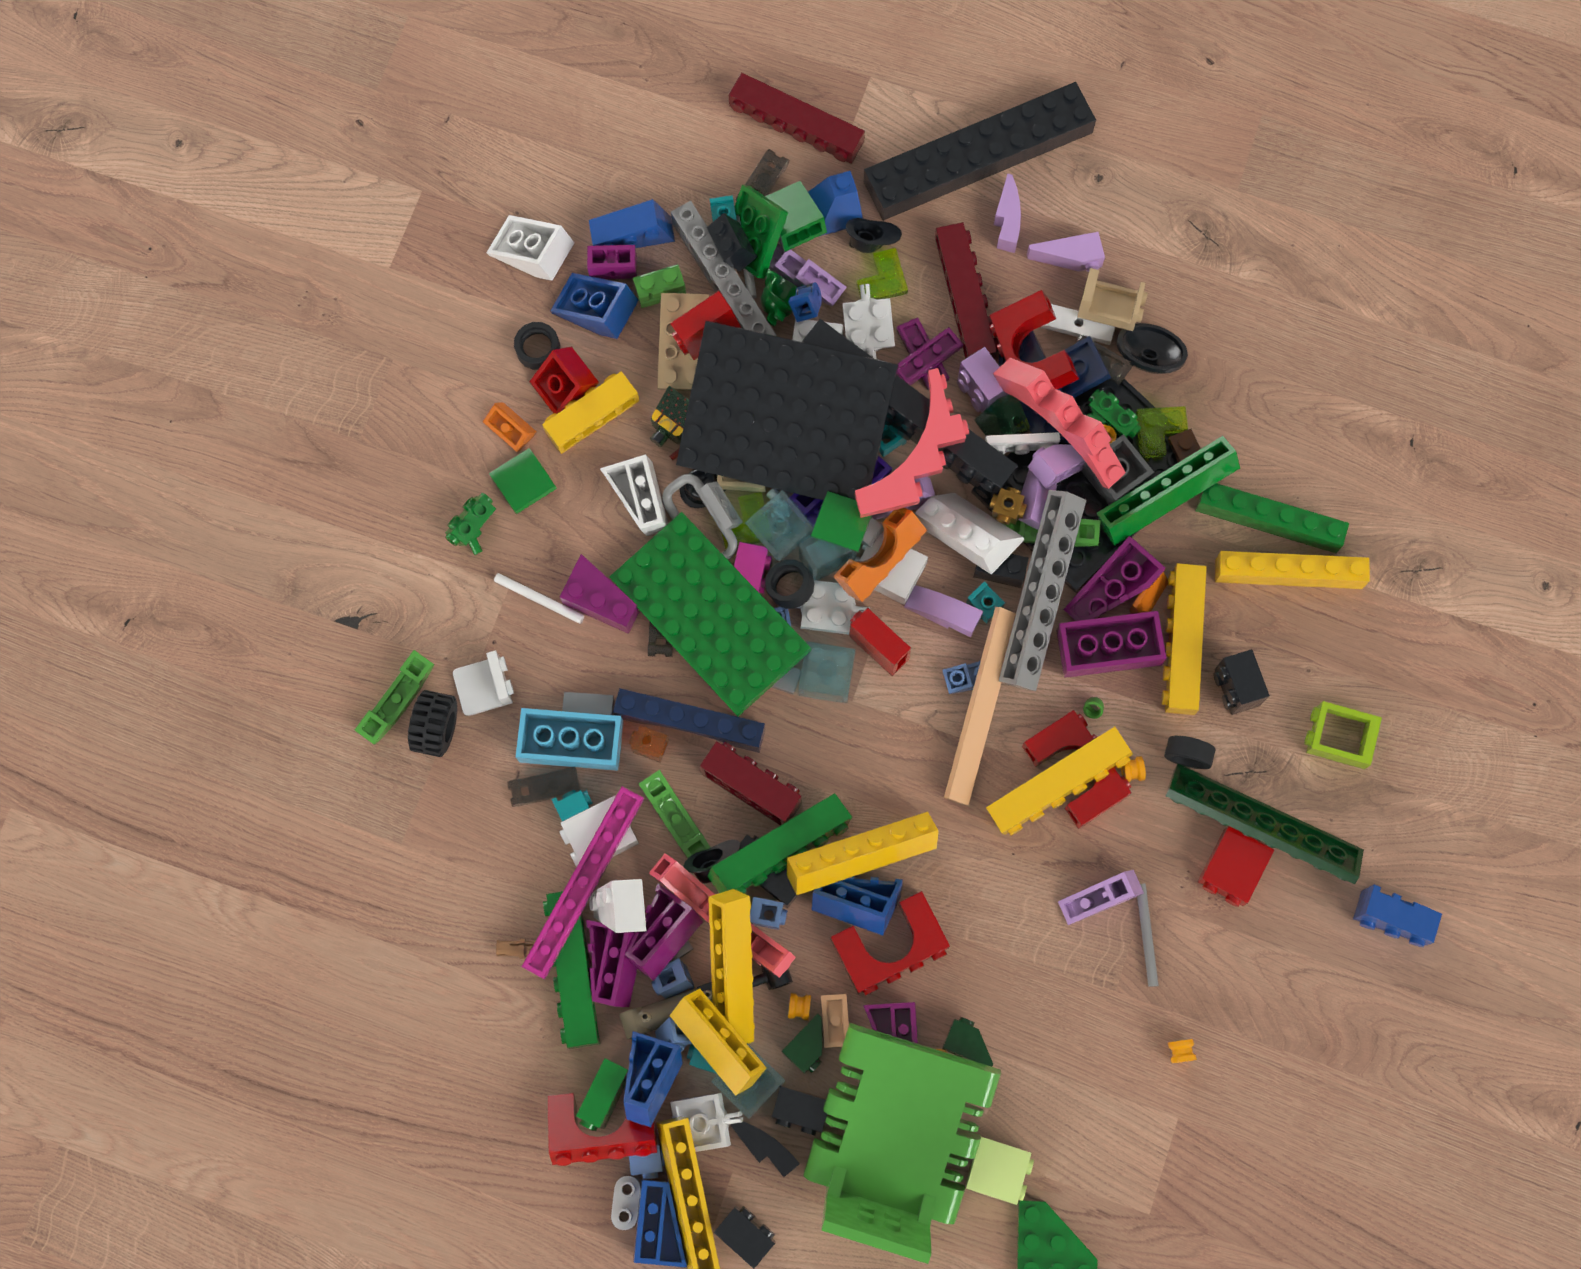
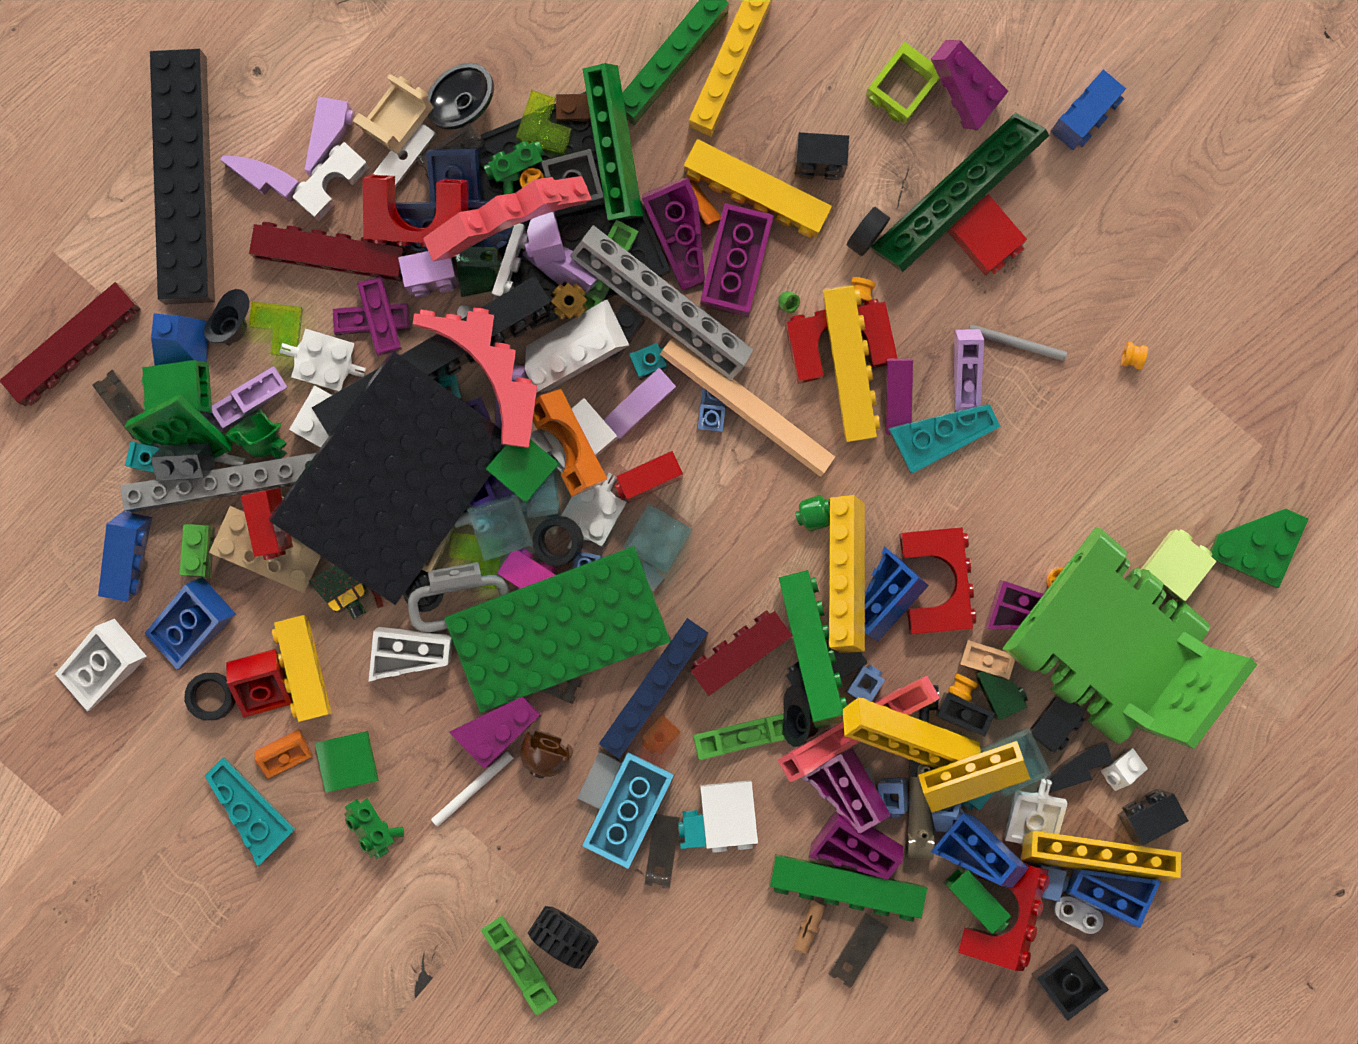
camera: 70 degrees left, 10 degrees up
white bracket [453,650,514,716] -> none
dark pink tile [522,786,644,979] -> none
magenta brick [587,245,637,279] -> none
white wedge [589,879,646,933] -> none
blue leg [788,282,822,322] -> none
dark green slope [942,1017,993,1067] -> none
none -> teal wing [205,757,296,866]
none -> white arch [292,142,370,222]
none -> reddish brown cylinder [520,731,573,778]
none -> green head [795,495,830,532]
none -> clear smoke plate [828,913,888,988]
none -> magenta tile [885,358,913,435]
none -> teal wing [888,404,1001,474]
none -> magenta wedge [931,40,1008,130]
none -> black brick [934,692,995,737]
none -> black brick [1032,944,1109,1021]
none -> white bracket [1101,748,1148,791]

